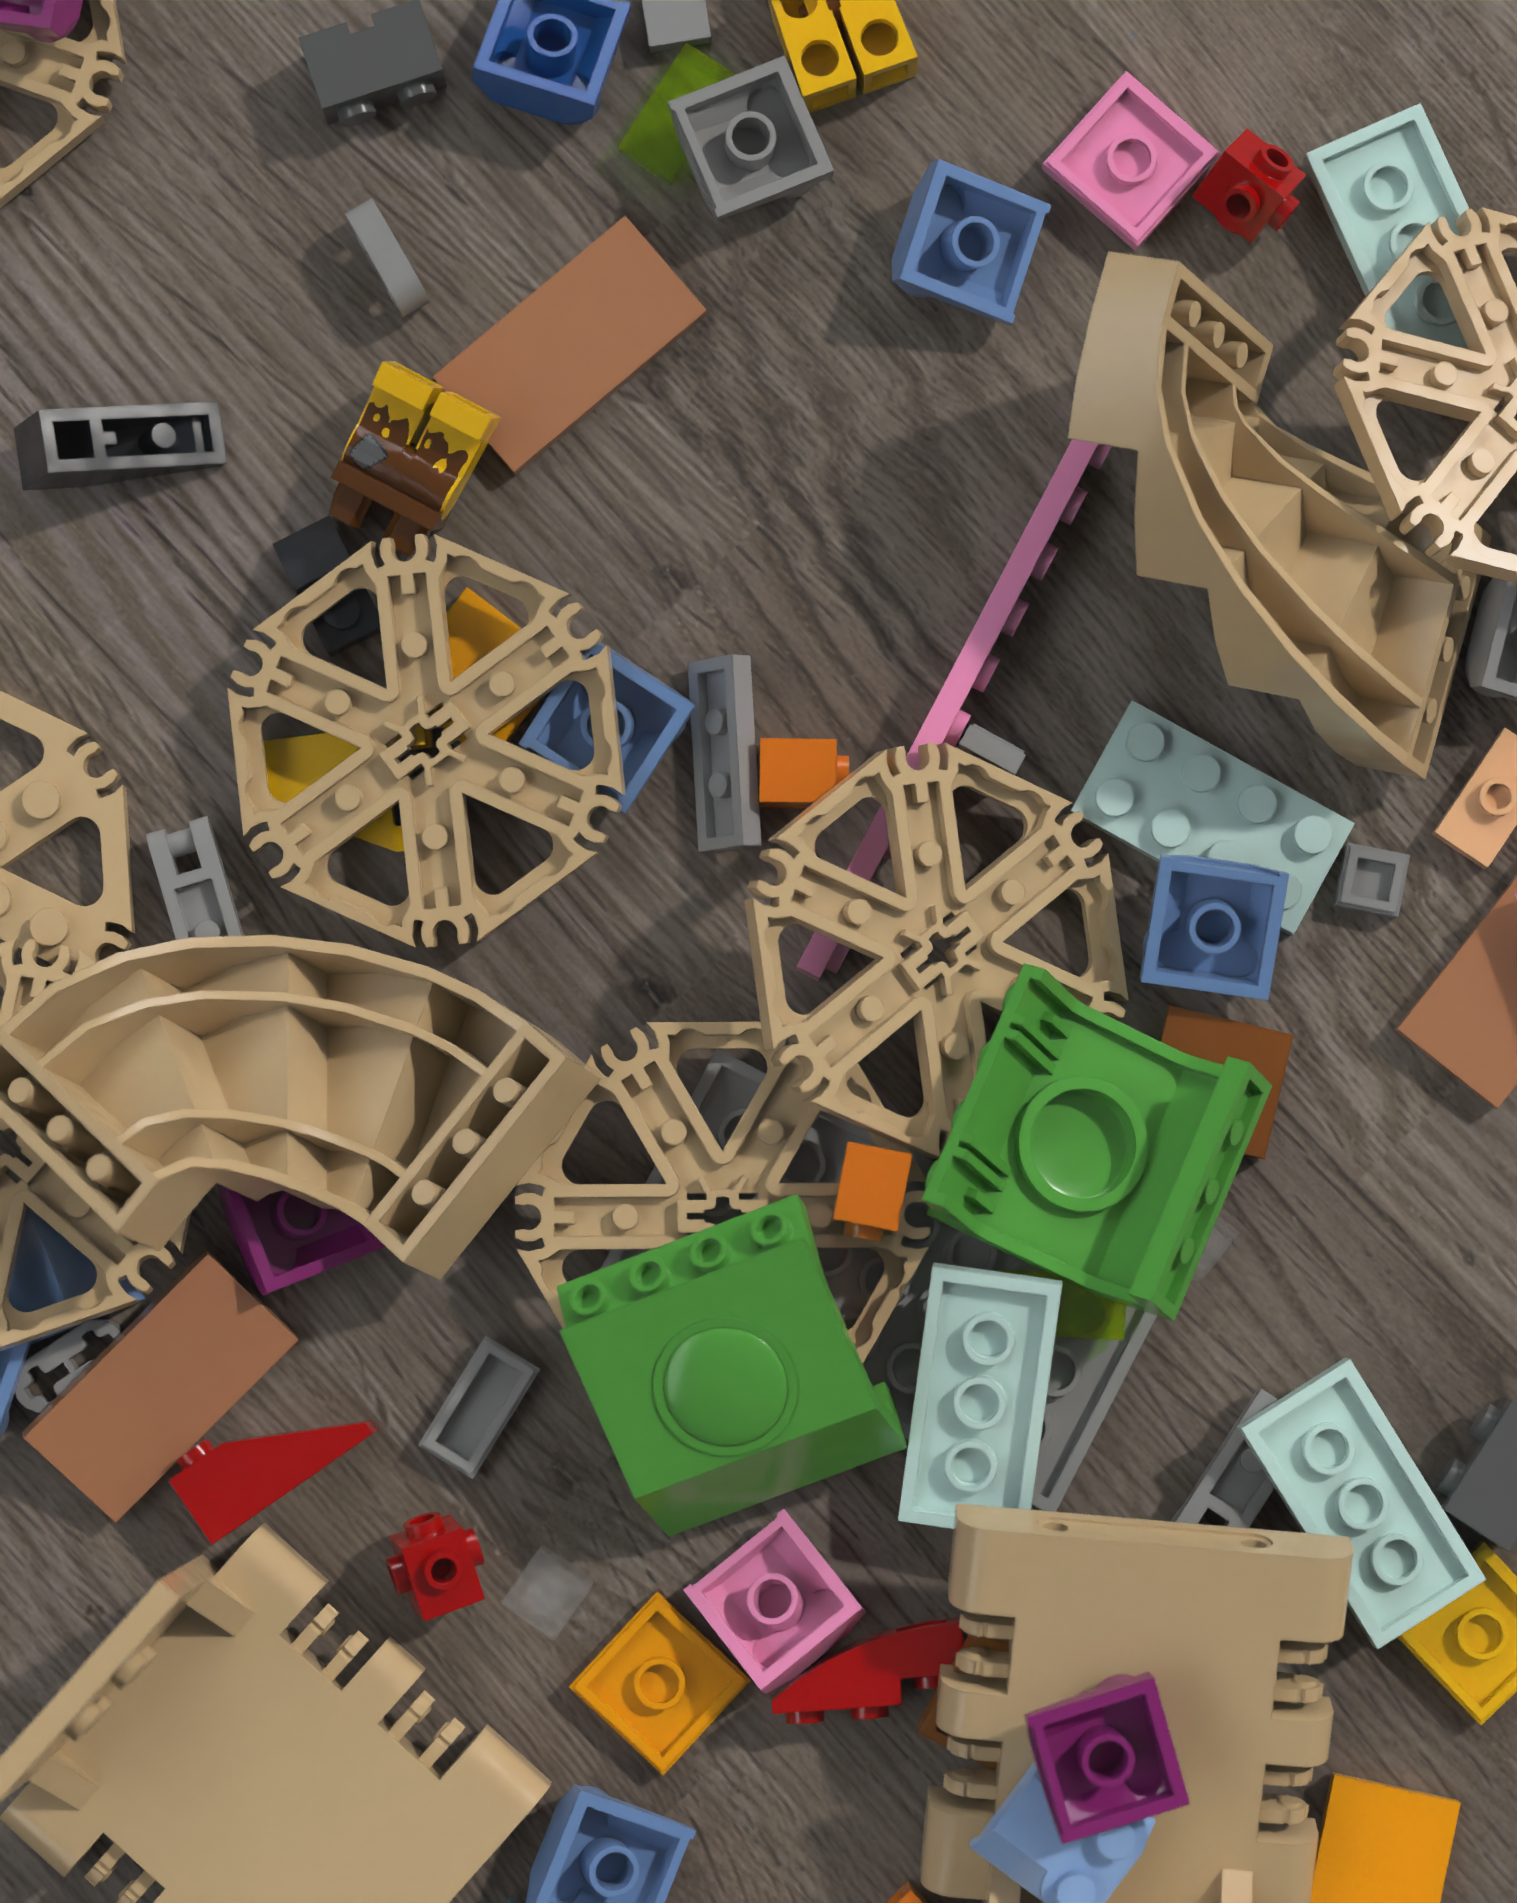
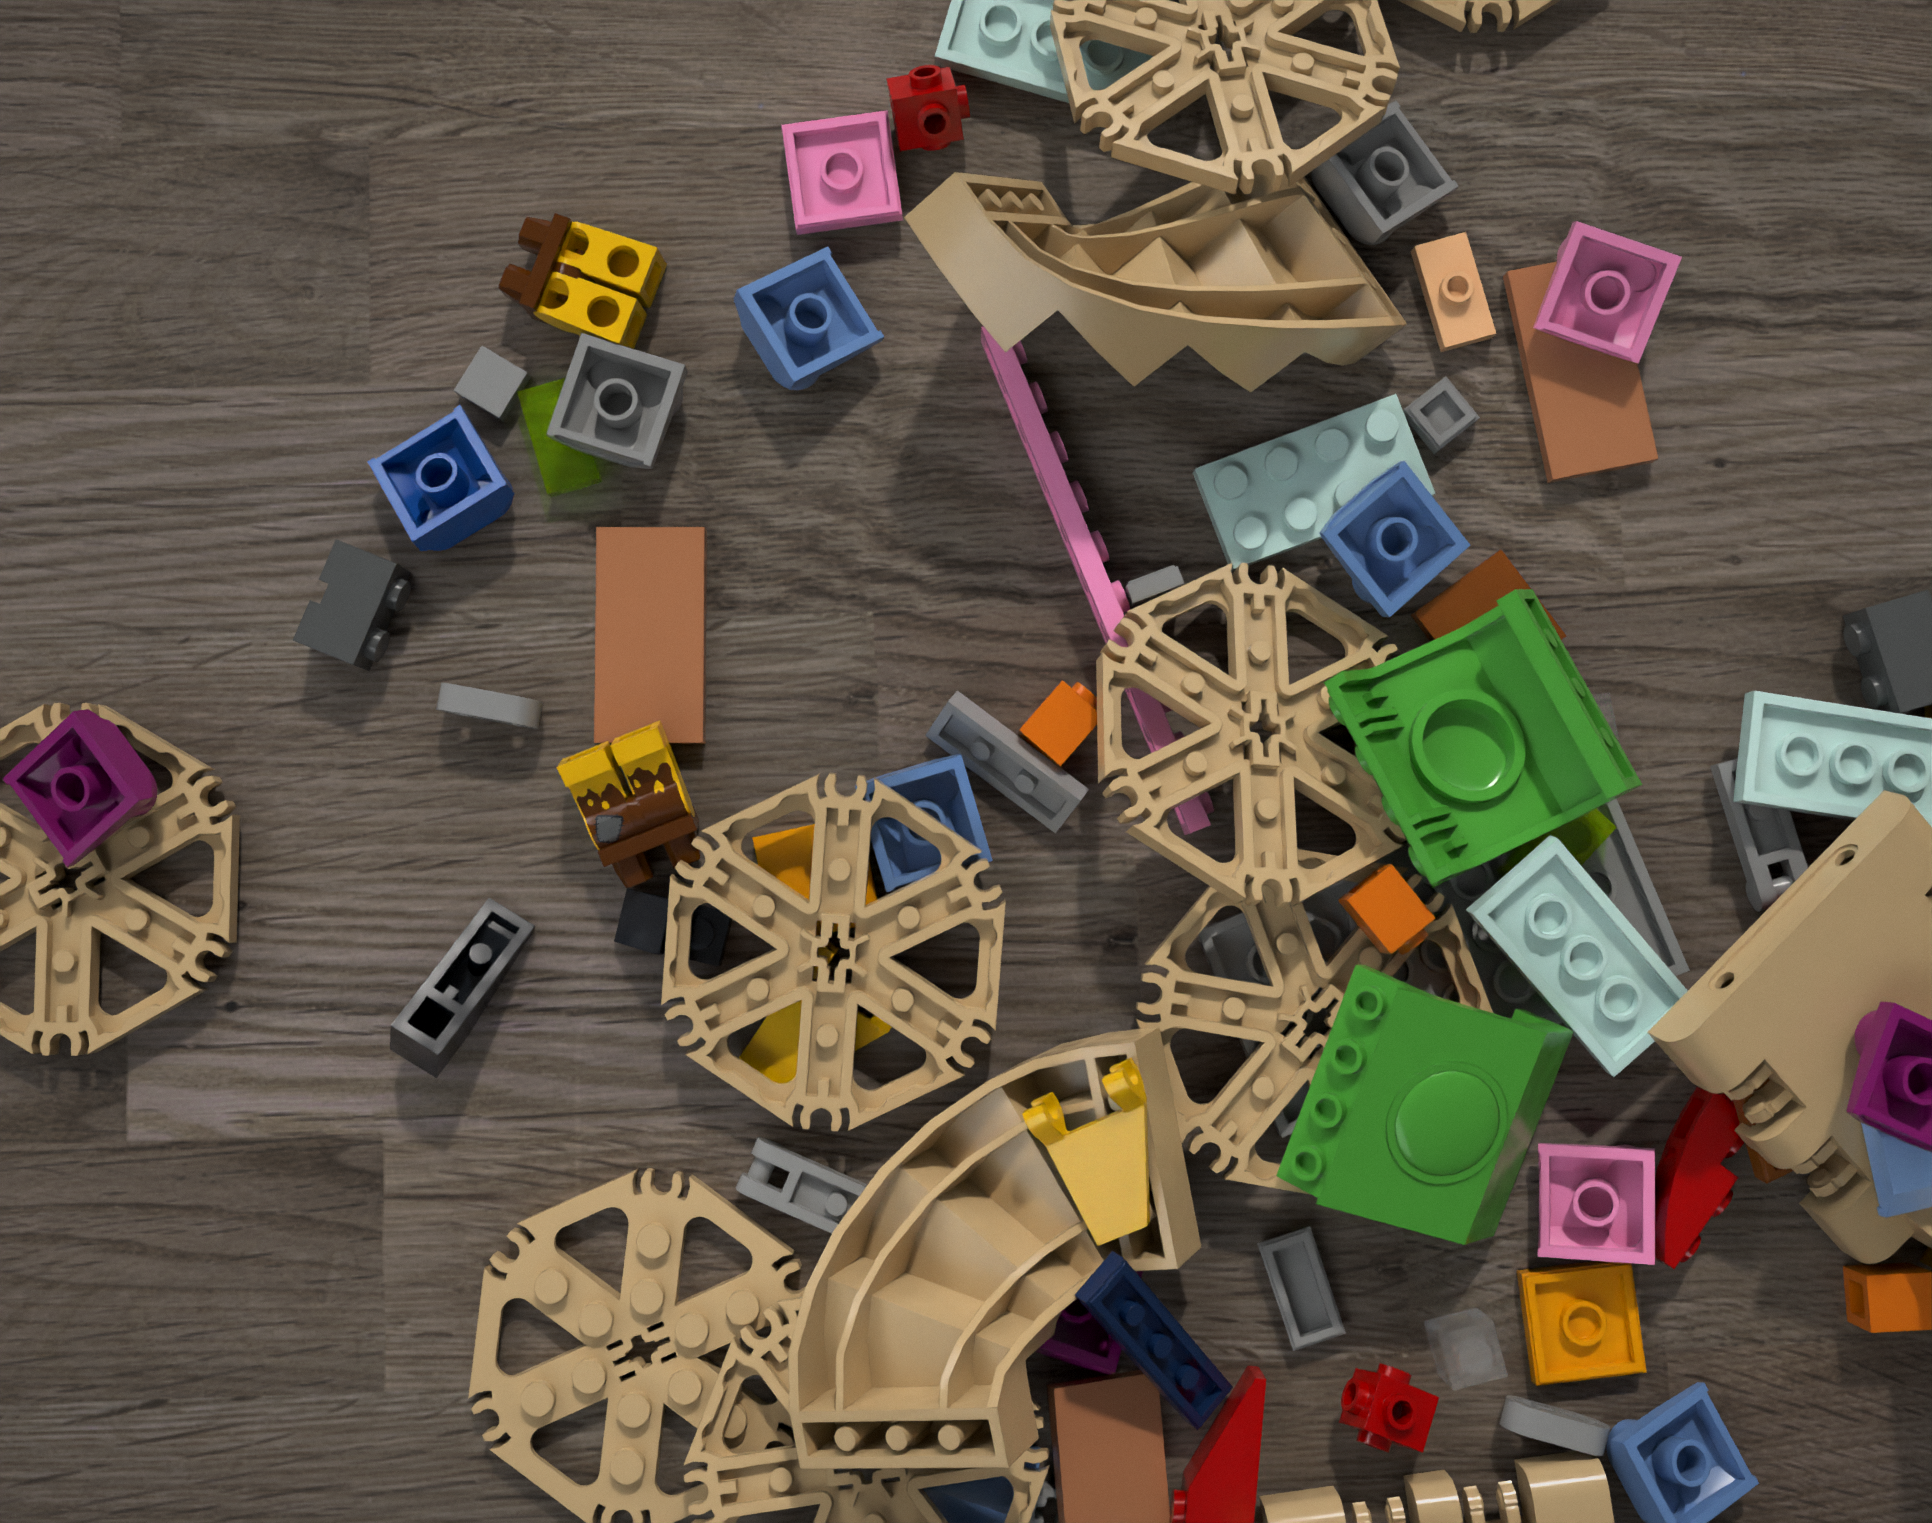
camera: 45 degrees left, 0 degrees up
none -> yellow flag [1022,1058,1150,1246]
none -> dark blue tile [1075,1251,1233,1430]
none -> light grey beam [1499,1395,1610,1456]

